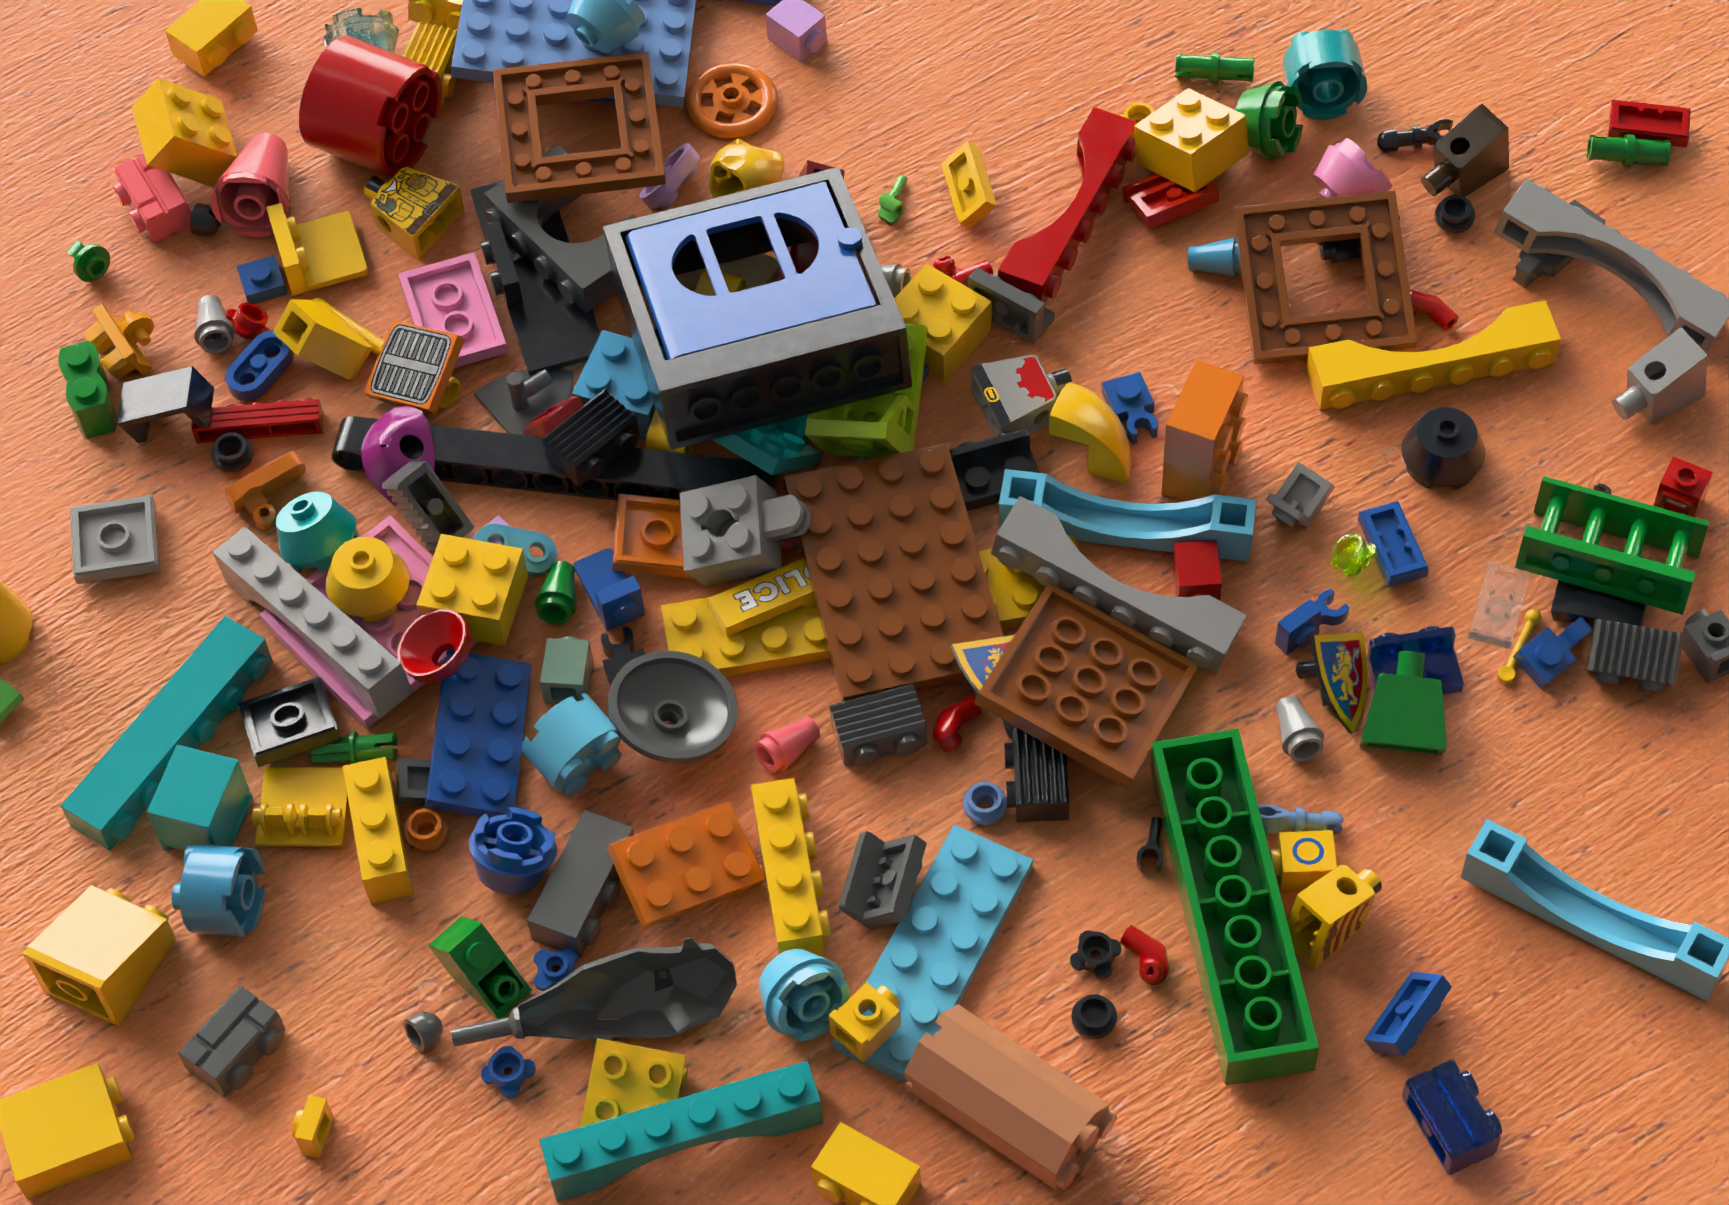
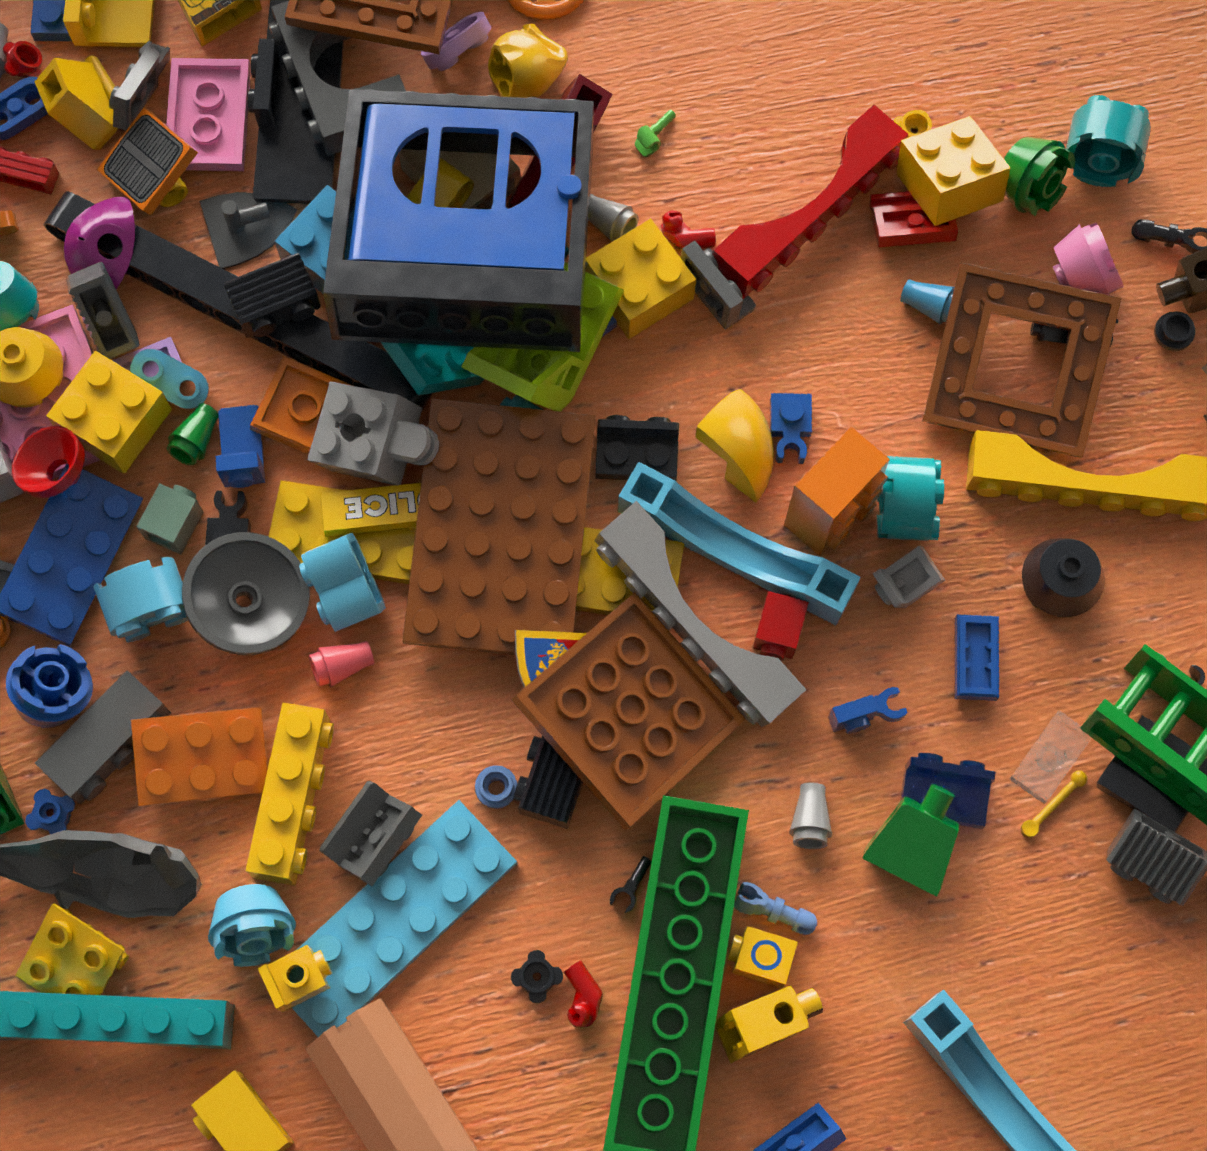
camera: 15 degrees right, 15 degrees up
red plate [522,396,584,437] -> none
dark grey brick [829,684,928,766] -> none
red arm [933,695,982,752] -> none
yellow plate [941,141,997,229] -> none
light grey torso [971,355,1073,437] -> none
black plate [1071,994,1117,1039] -> none
green pin [1175,52,1255,83] -> none
shield [1296,632,1368,734] -> none
clear neon green plate [1330,534,1378,577] -> none
red arm [1410,290,1459,331] -> none
blue plate [1513,617,1592,689] -> none
none -> dark grey hinge [109,41,170,131]
none -> medium azure brick [299,533,386,632]
none -> teal brick [876,456,944,541]

